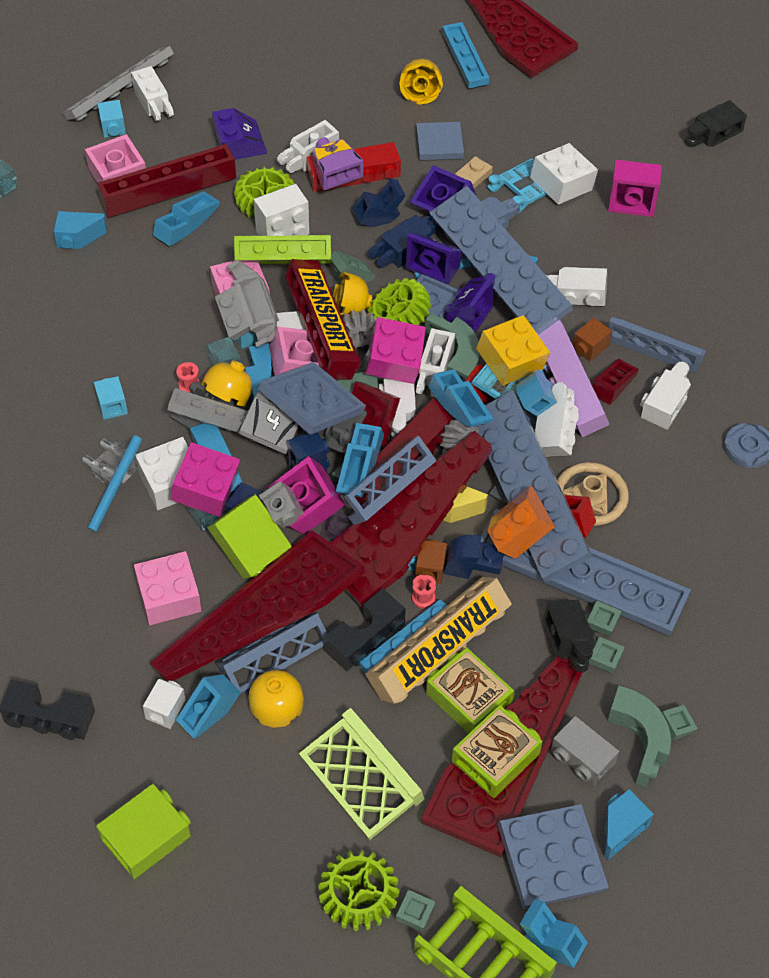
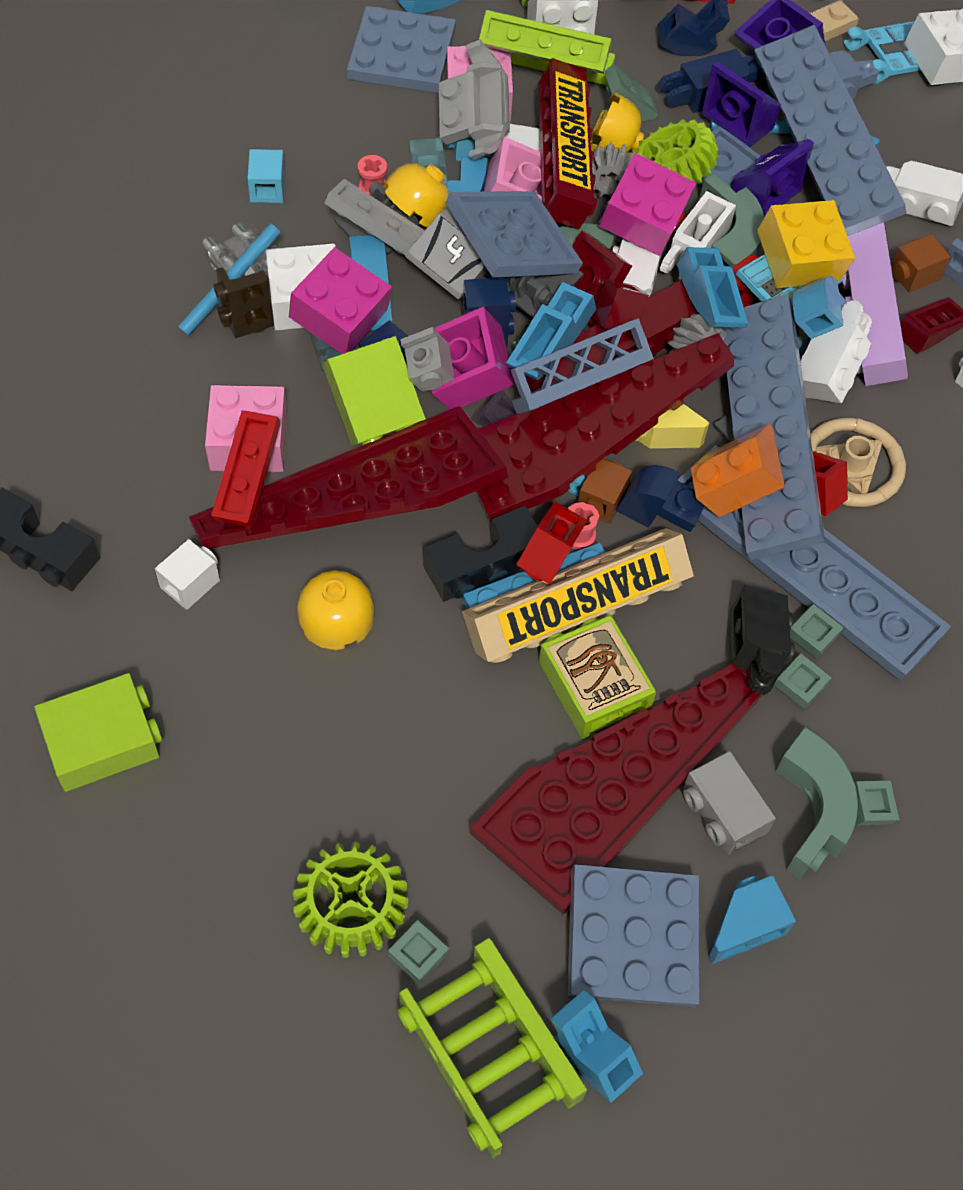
camera: 15 degrees right, 5 degrees up
dark azure slope [176,674,241,739] -> none
sand blue fence [216,612,327,693] -> none
yellowish green fence [299,708,425,840] -> none
brick [452,705,543,798] -> none
none -> red plate [211,410,281,528]
none -> dark brown bracket [213,267,274,339]
none -> sand blue plate [347,6,456,93]
none -> red slope [516,501,588,584]
none -> dark red panel [592,278,649,335]

